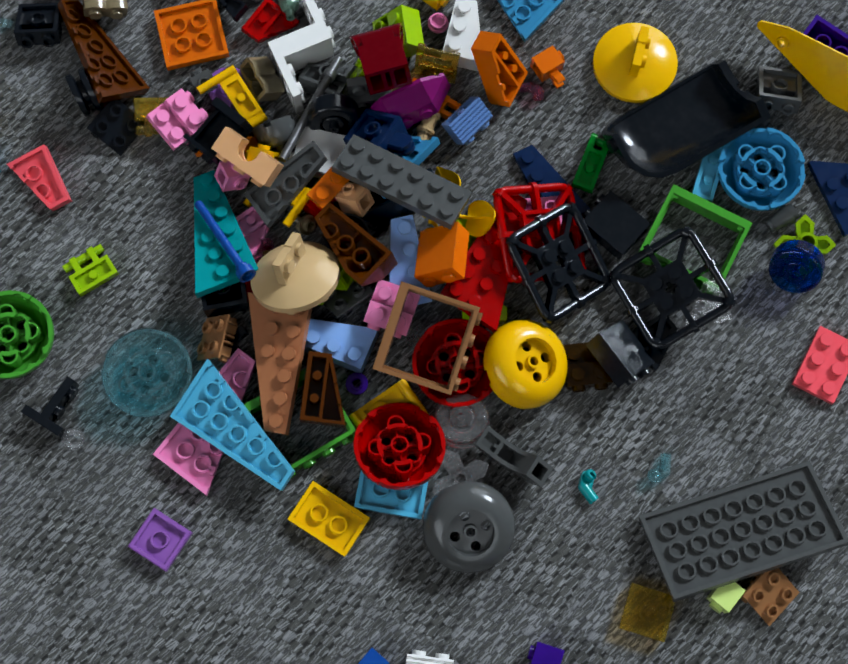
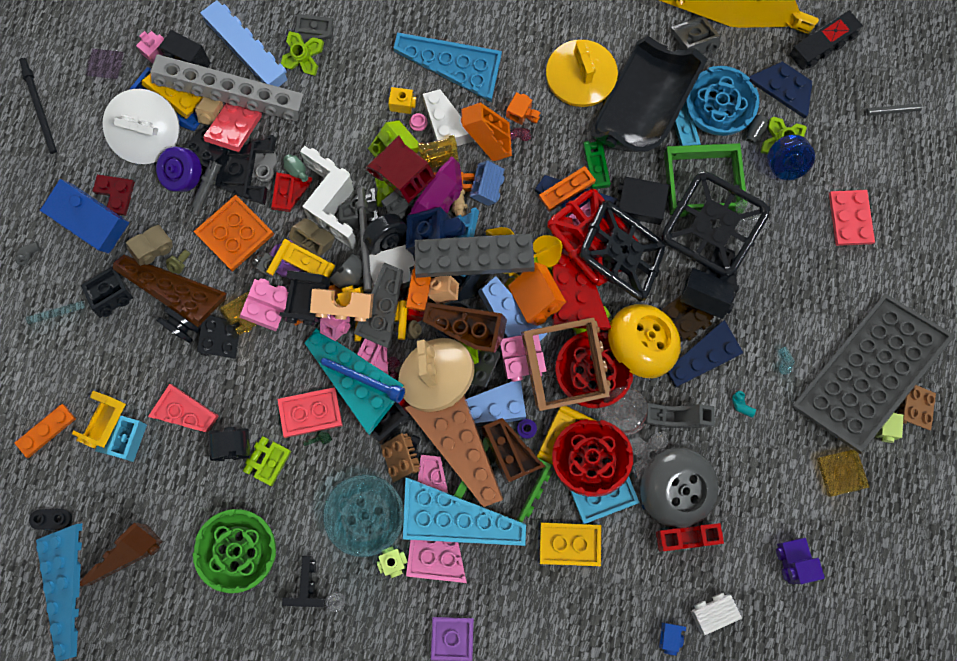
camera: 30 degrees left, 0 degrees up
none -> olive plate [166,249,191,274]
none -> black brick [208,427,250,461]
none -> coral plate [277,387,343,438]
none -> clear green hand [303,432,332,446]
none -> yellowish green brick [377,547,408,578]
none -> orange plate [539,166,596,212]
none -> red arch [656,523,724,552]
none -> dark blue wing [667,320,743,388]

